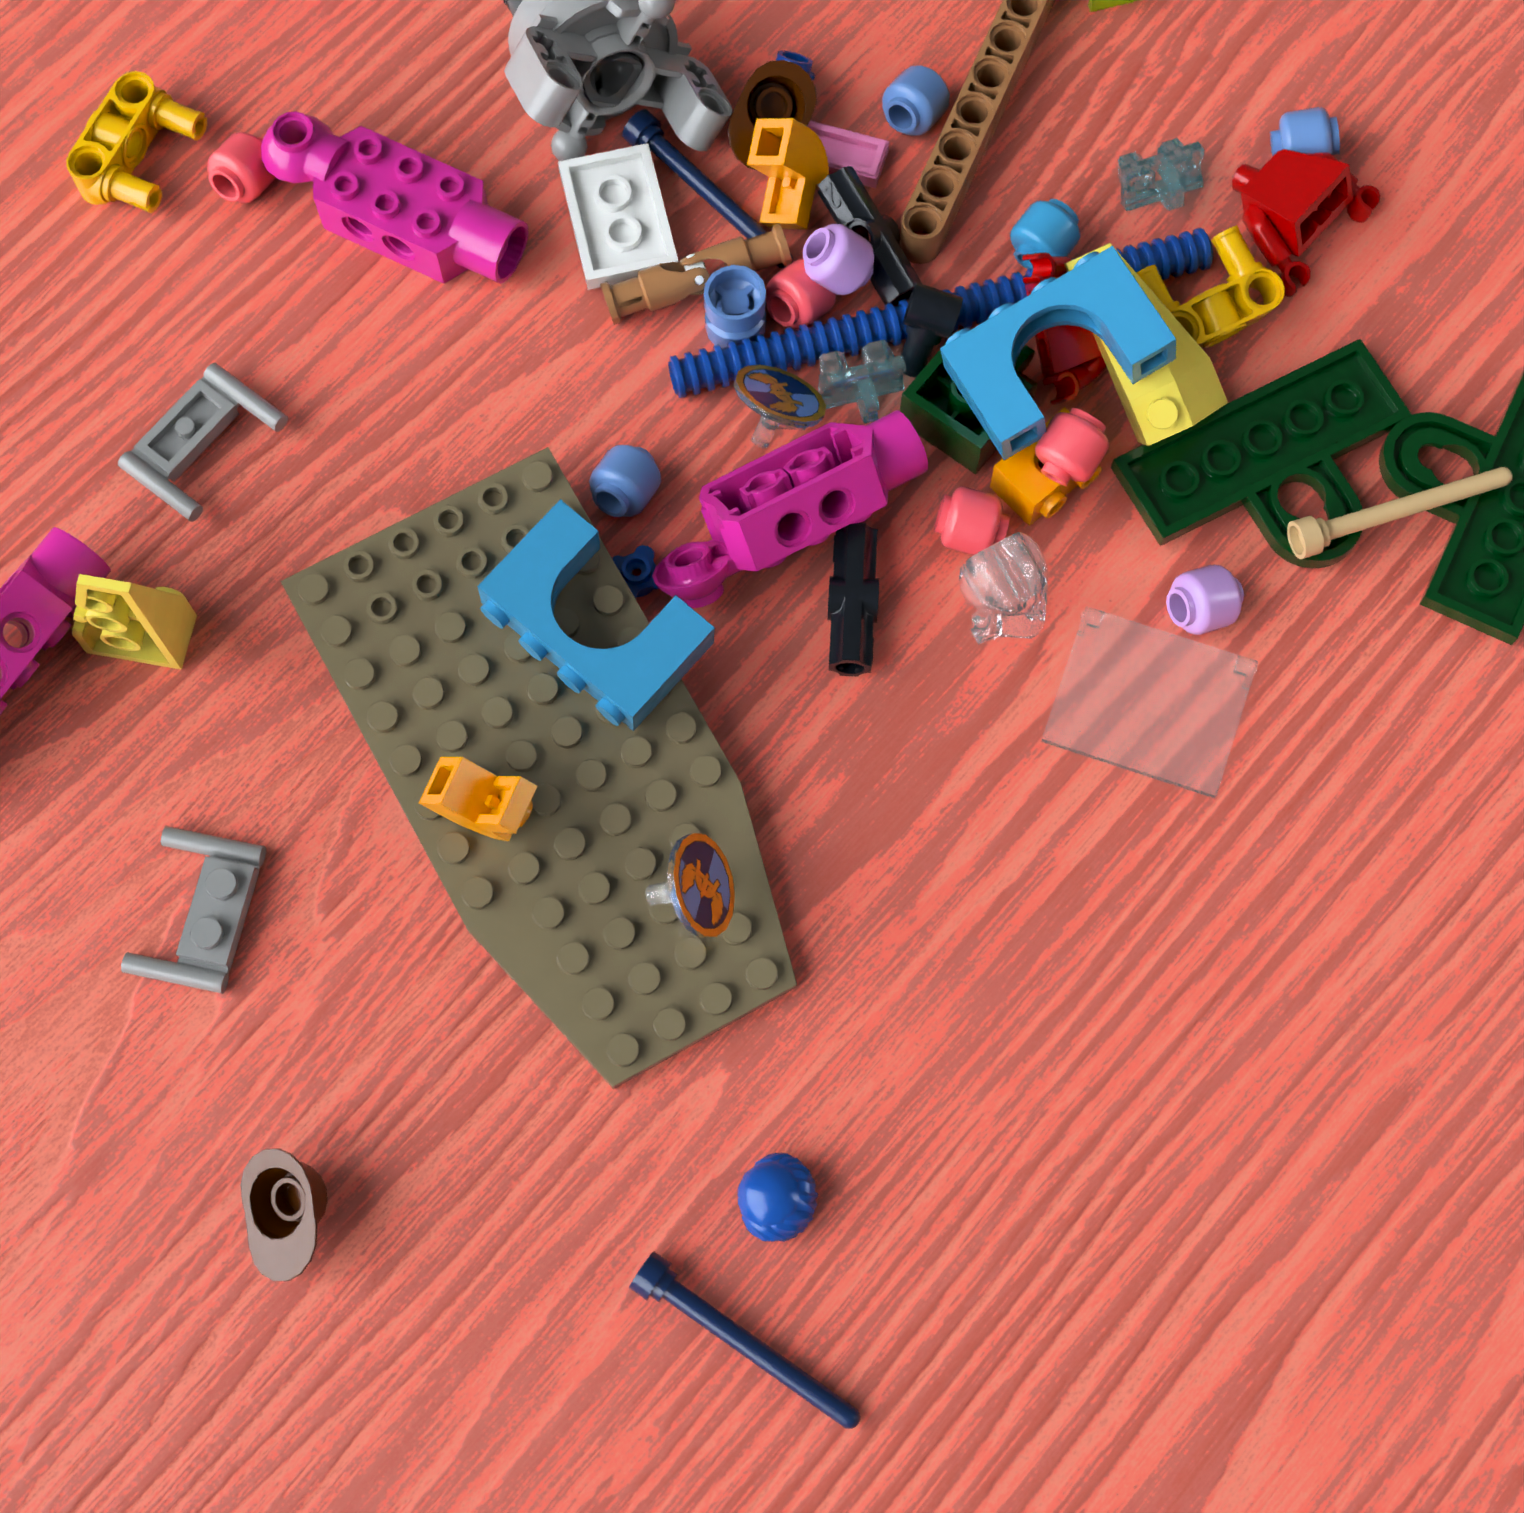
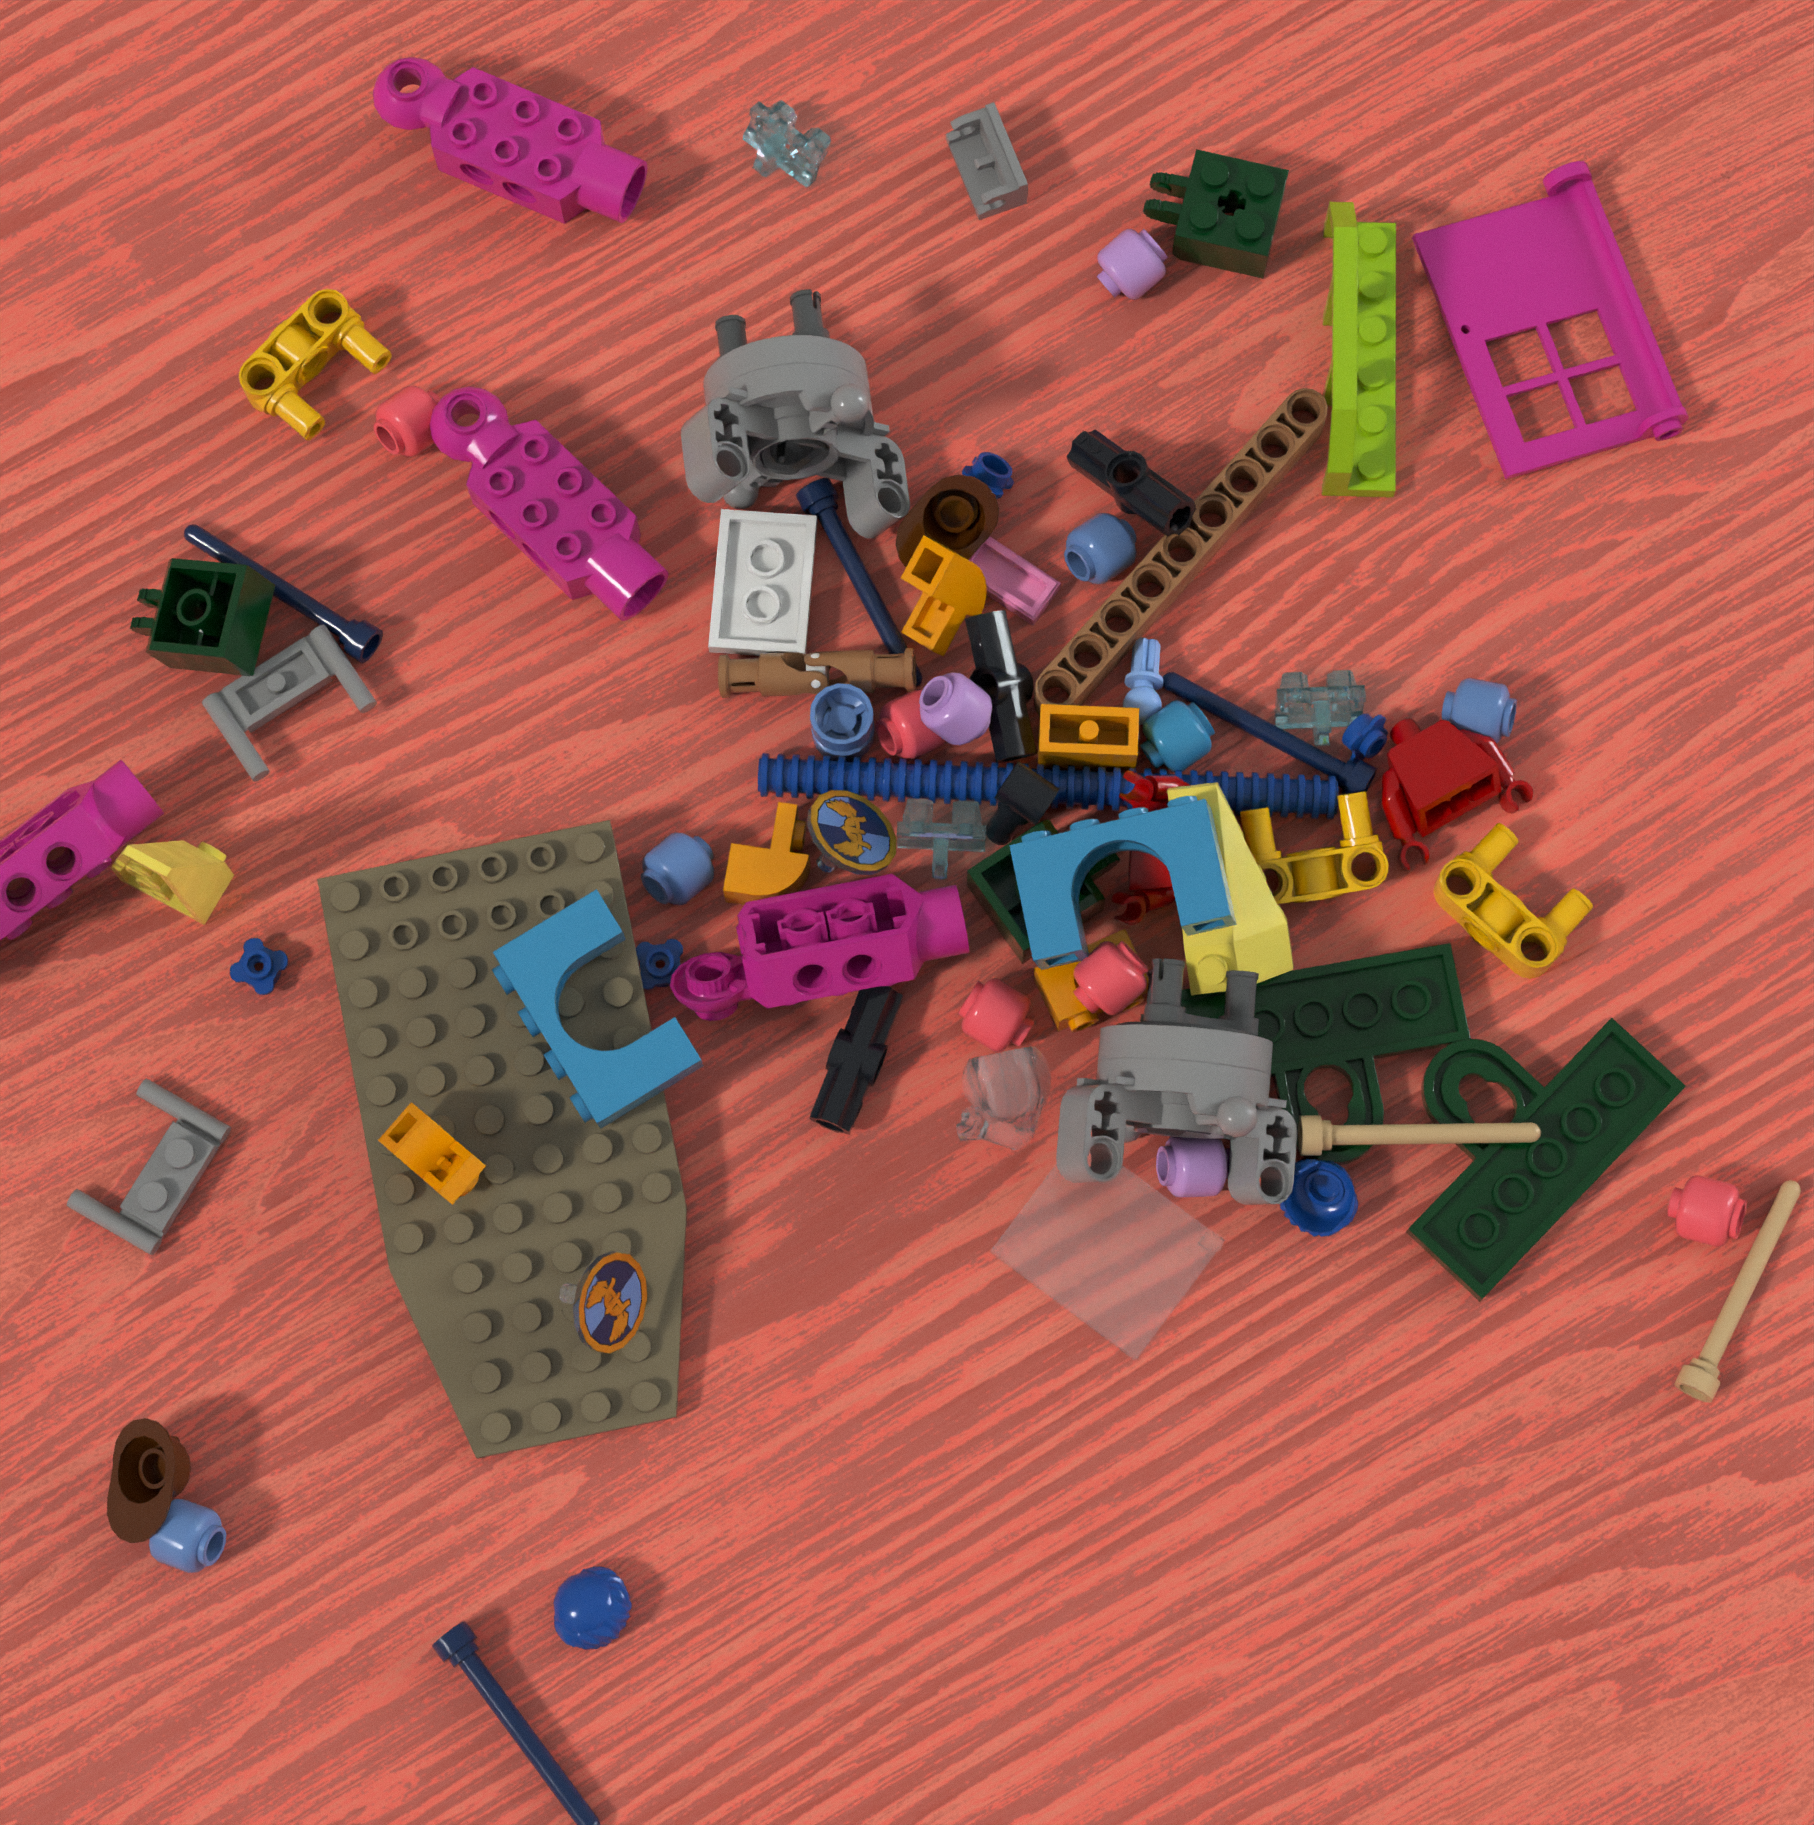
camera: 20 degrees right, 5 degrees up
none -> dark green hinge [130,558,275,676]
none -> medium blue head [149,1499,226,1573]
none -> dark blue piece [184,524,383,663]
none -> blue plate [230,938,288,995]
none -> light orange brick [723,802,811,905]
none -> light orange brick [1038,704,1139,771]
none -> light grey piece [1056,958,1297,1205]
none -> black piece [1067,429,1197,537]
none -> light blue axle [1123,638,1164,725]
none -> dark blue piece [1163,672,1378,795]
none -> blue hair [1280,1159,1358,1237]
none -> blue plate [1342,714,1388,763]
none -> yellow piece [1433,823,1593,979]

